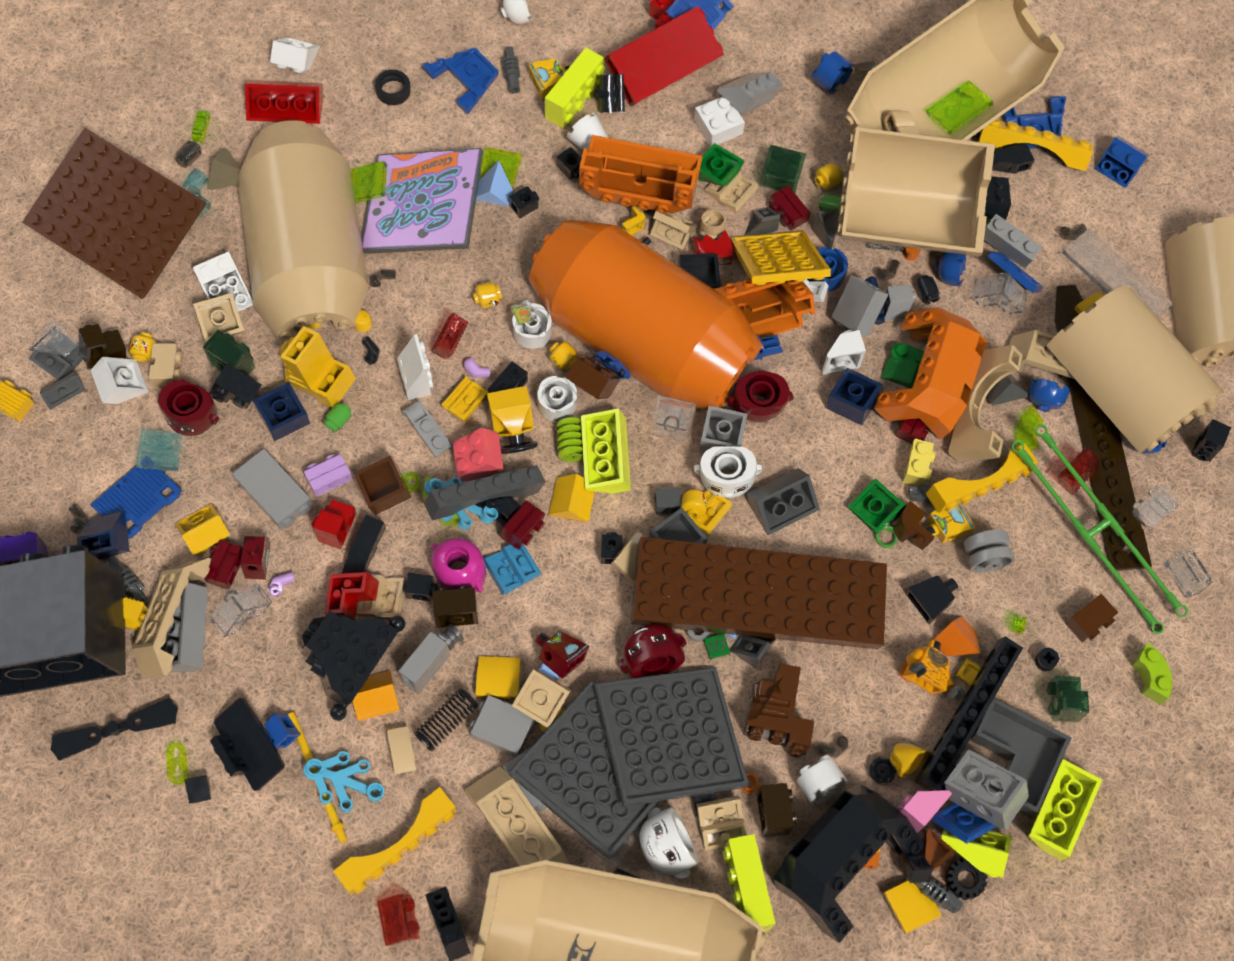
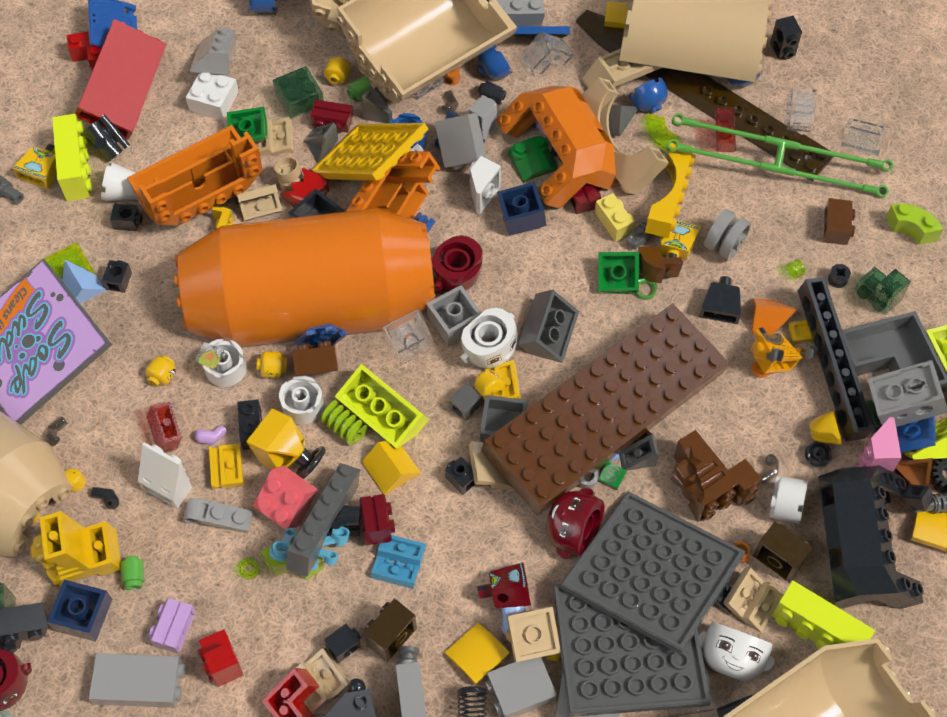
camera: 40 degrees left, 5 degrees down
black slope [342,515,386,574] -> none
reddish brown piece [354,455,412,515] -> none
dark pink piece [430,537,487,593] -> none

